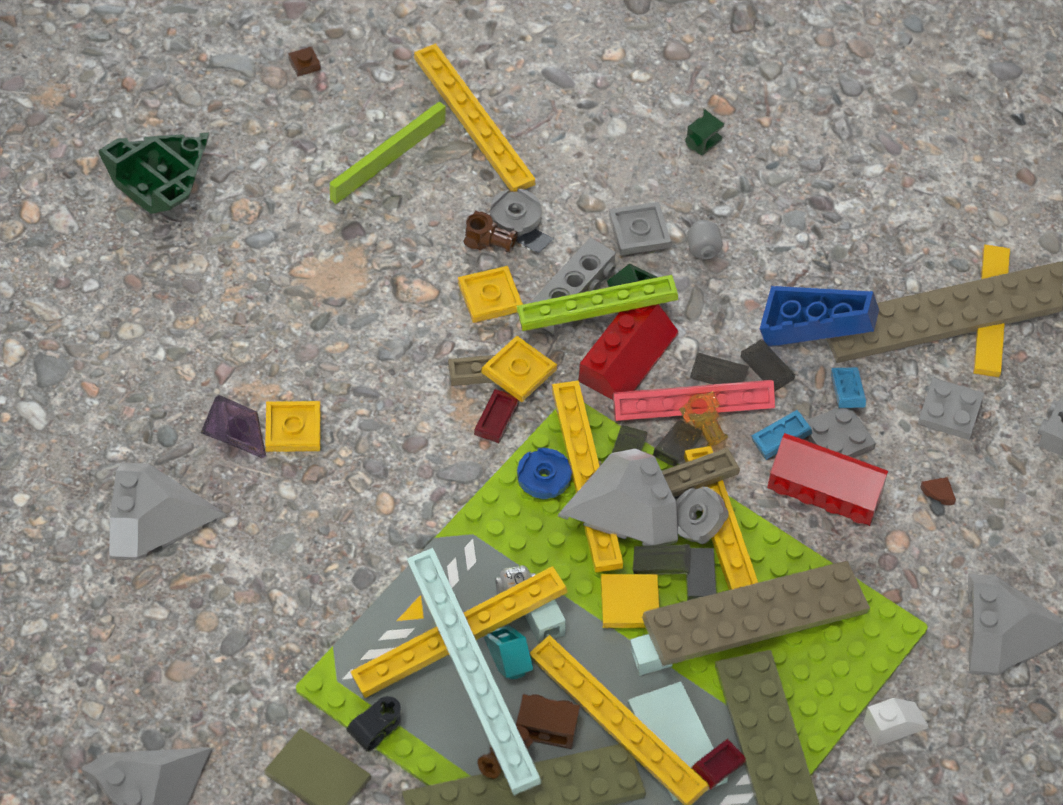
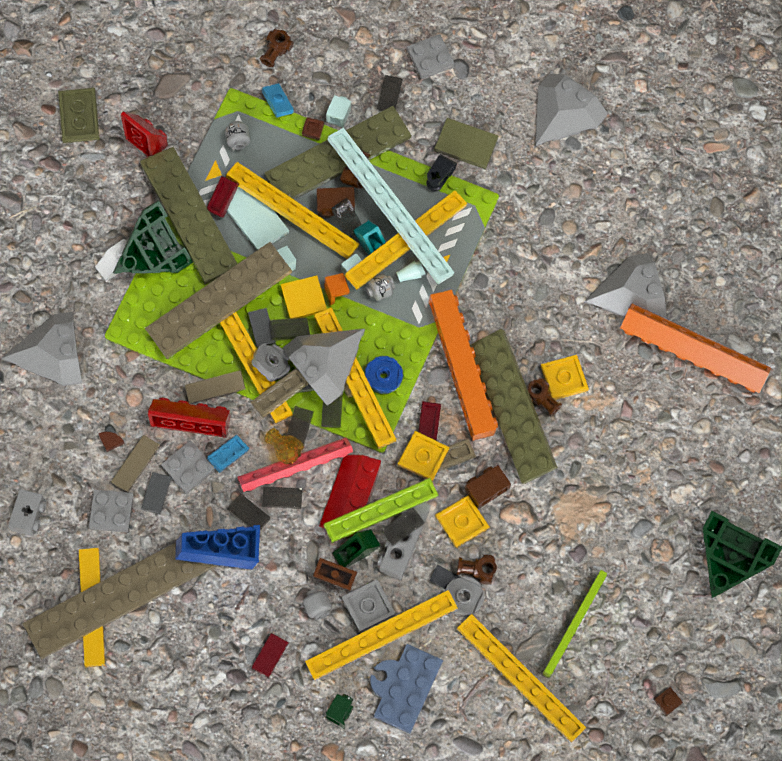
camera: 165 degrees right, 15 degrees up
clear purple slope [200,395,266,458] -> none
dark azure plate [831,367,866,408] -> none
none -> dark tan tile [111,435,160,493]
none -> dark green wedge [113,200,193,274]
none -> dark grey tile [141,472,172,515]
none -> dark tan tile [185,370,246,404]
none -> dark red tile [251,633,289,678]
none -> yellow plate [305,590,458,680]
none -> reddish brown brick [313,558,358,591]
none -> orange panel [324,273,350,305]
none -> clear smoke tile [331,198,362,238]
none -> sand blue plate [370,644,443,734]
none -> clear smoke tile [381,507,425,546]
none -> light aqua cone [396,260,425,283]
none -> orange brick [428,290,498,441]
none -> reddish brown brick [465,465,511,509]
none -> olive plate [470,329,558,484]
none -> reddish brown connector [527,378,562,417]
none -> orange brick [620,303,771,393]

